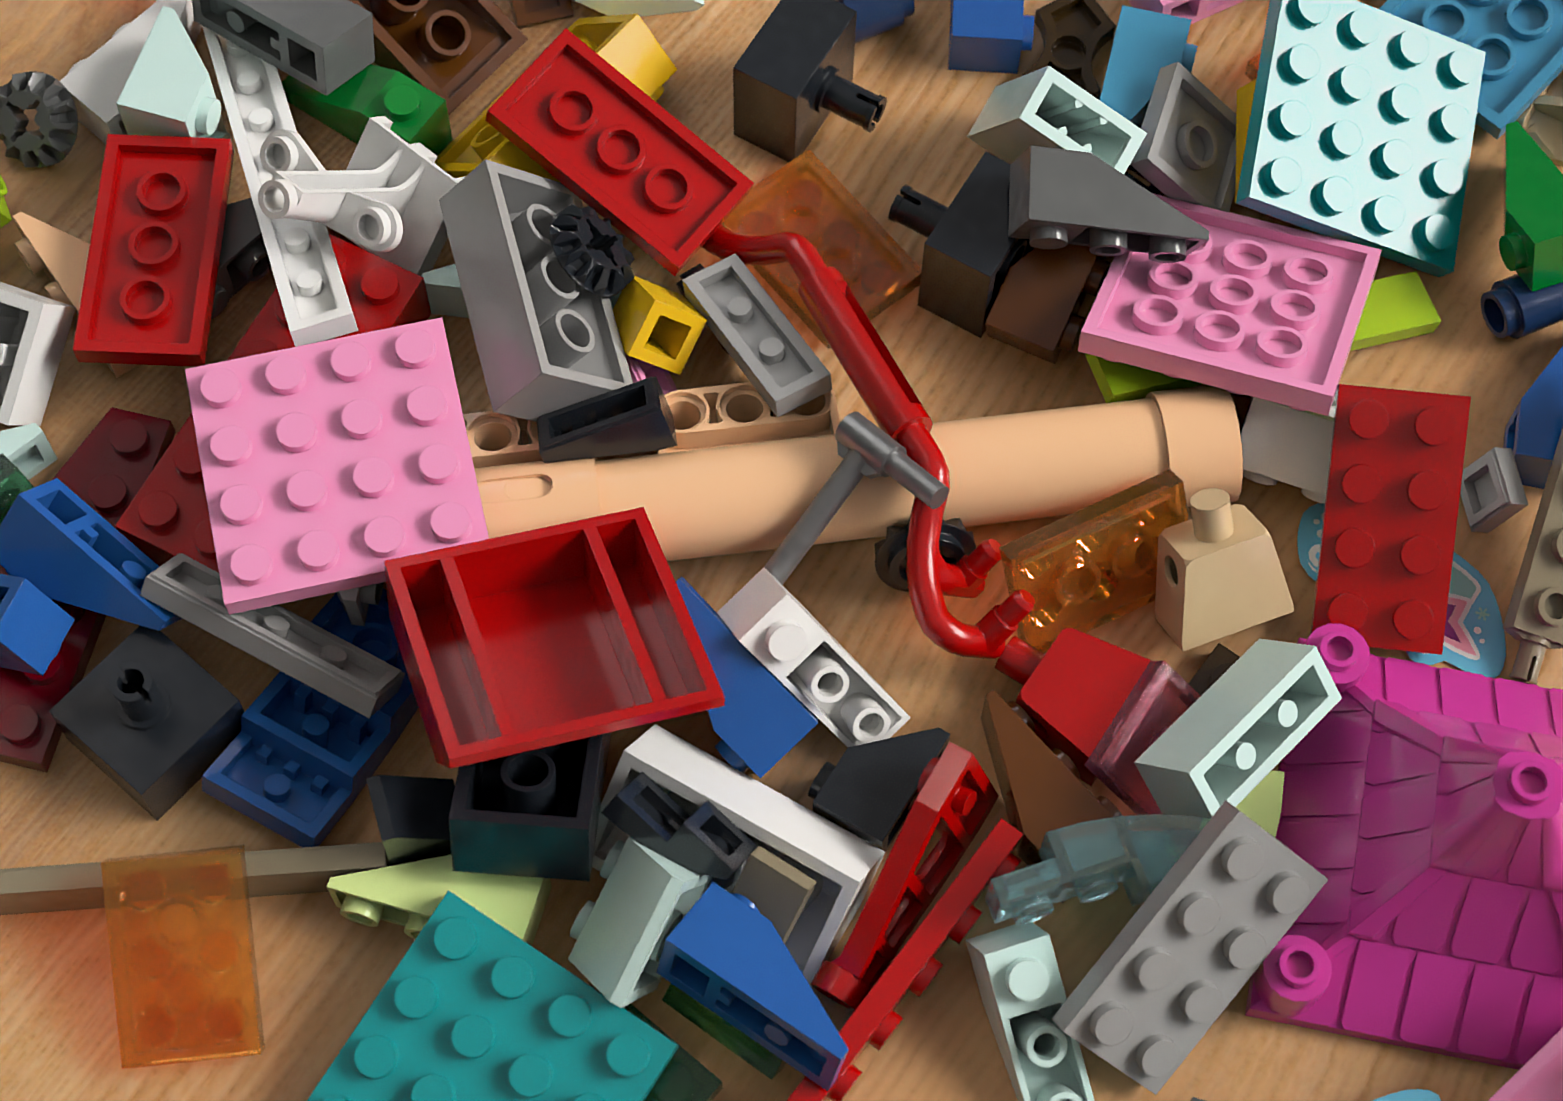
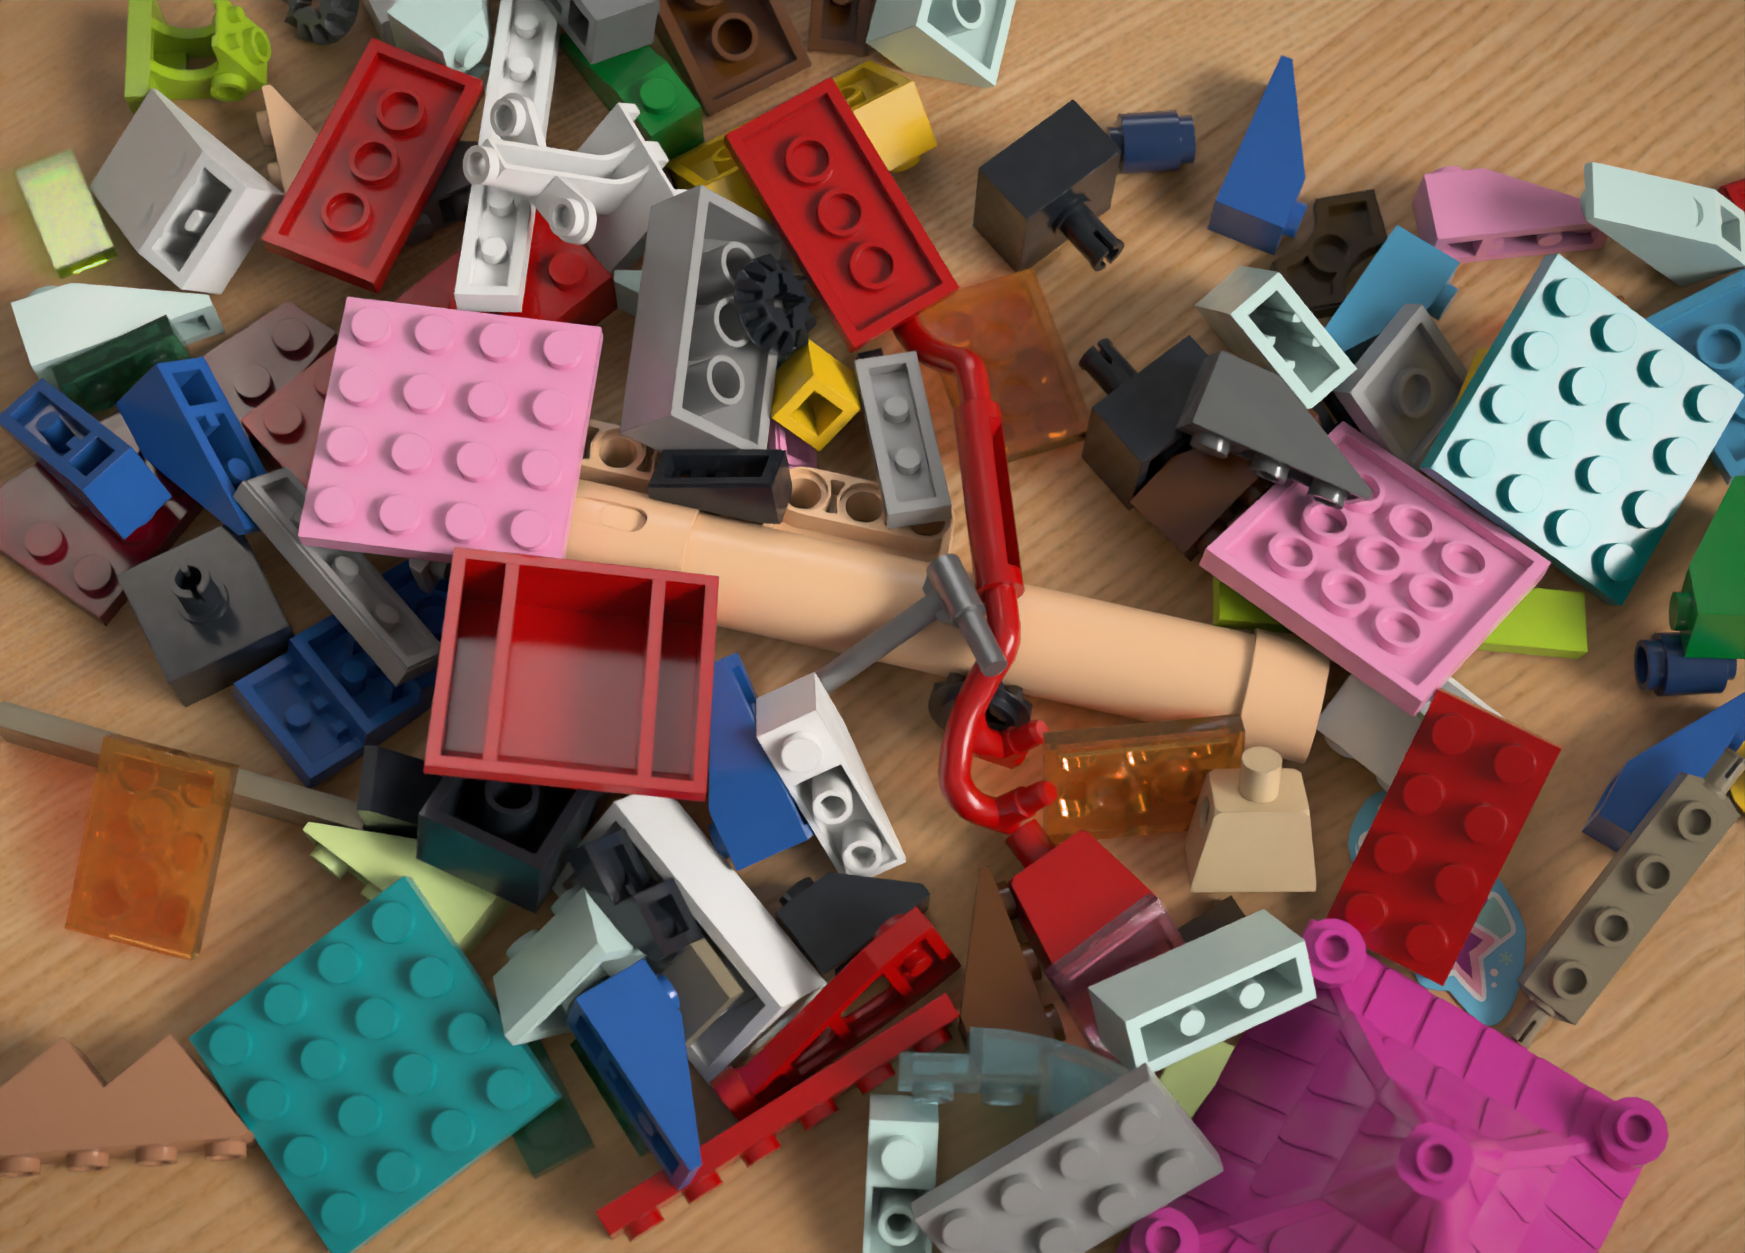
camera: 20 degrees right, 5 degrees up
light grey tile [1460,447,1528,533] -> none

